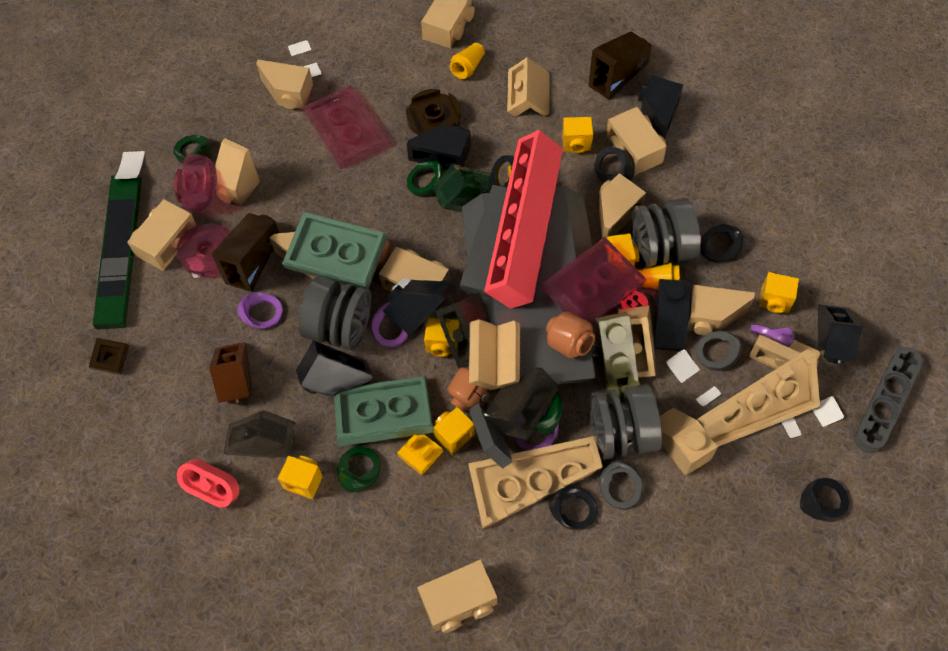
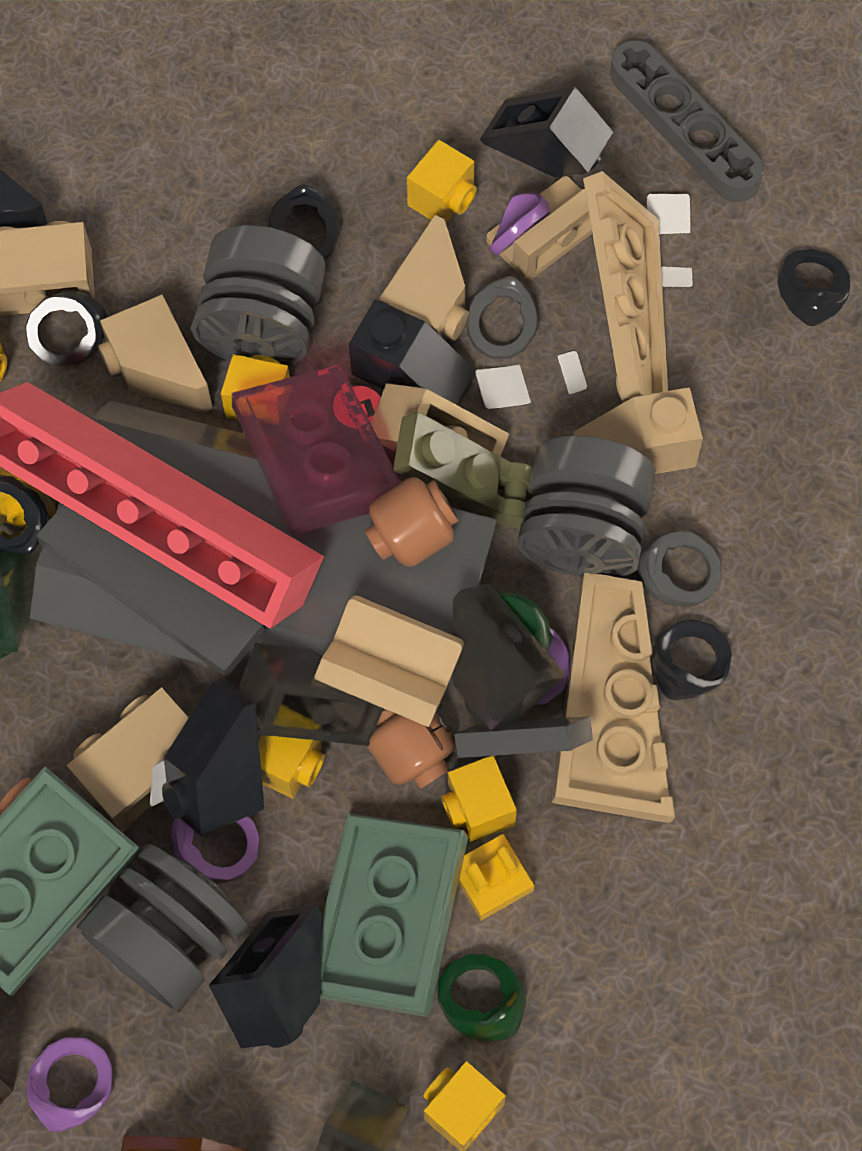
camera: 70 degrees left, 5 degrees up
tan brick [417,559,497,634] -> none
yellow cone [637,263,680,290] -> none

